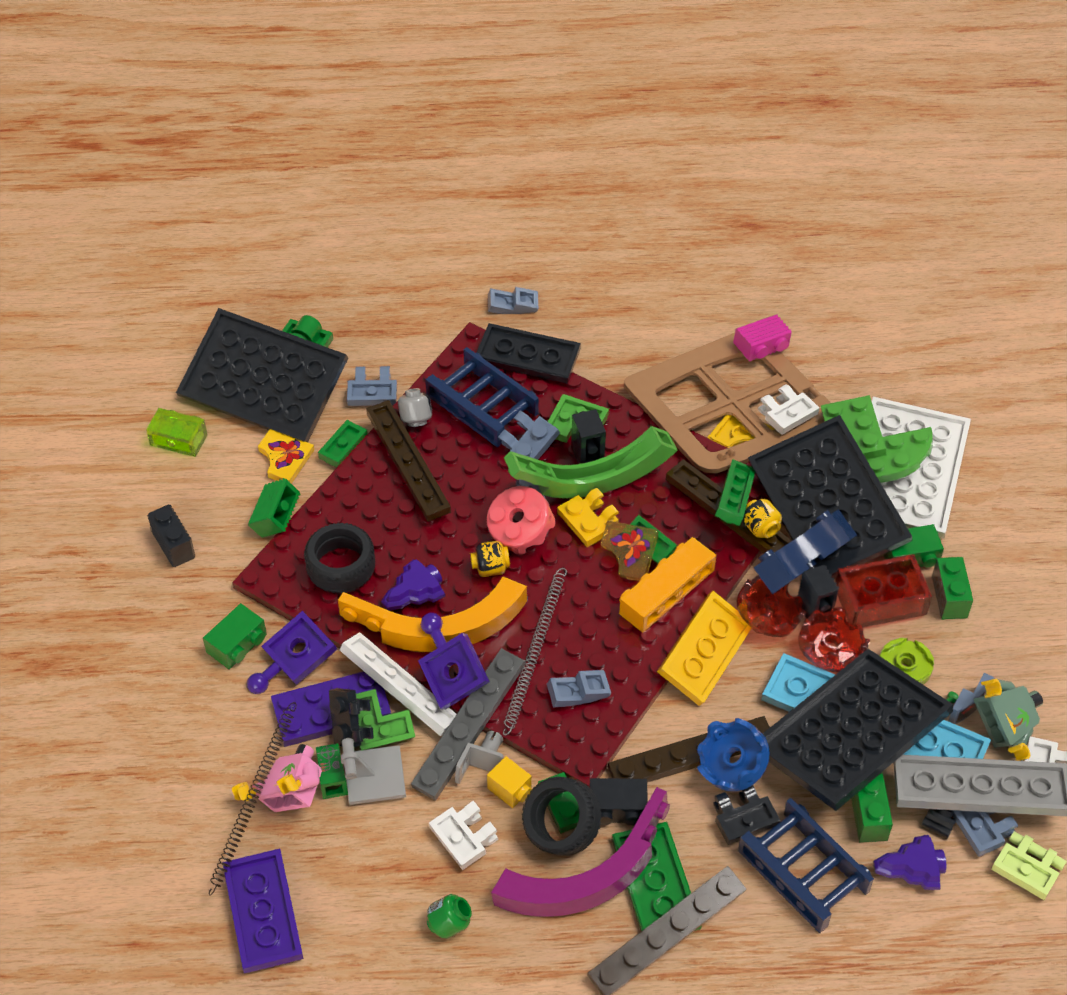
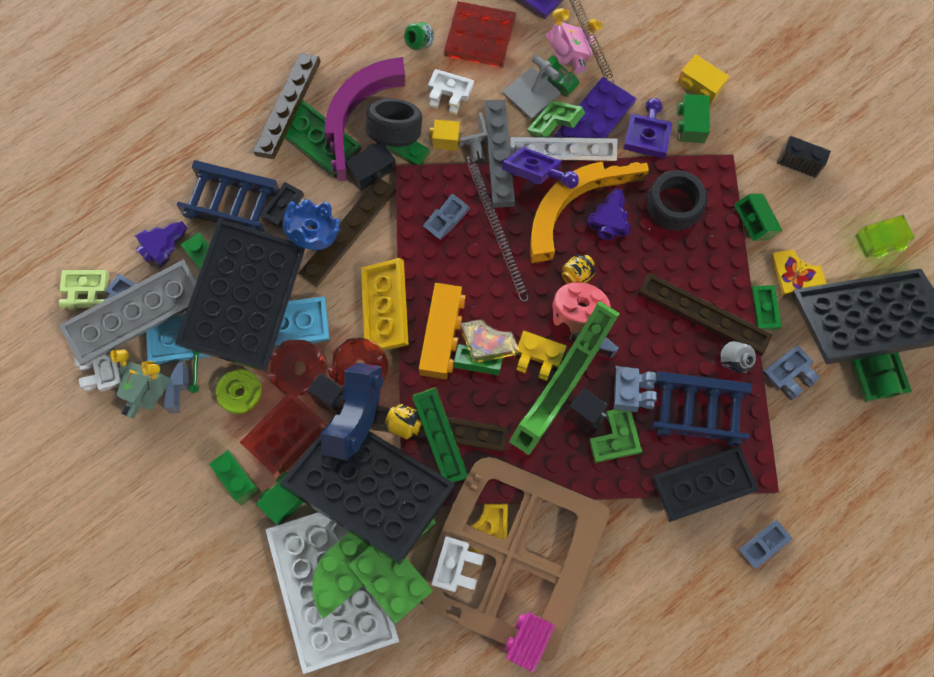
camera: 145 degrees right, 20 degrees up
black plate [328,688,374,747] -> none
none -> clear red plate [444,1,516,68]
none -> yellow brick [677,54,730,104]

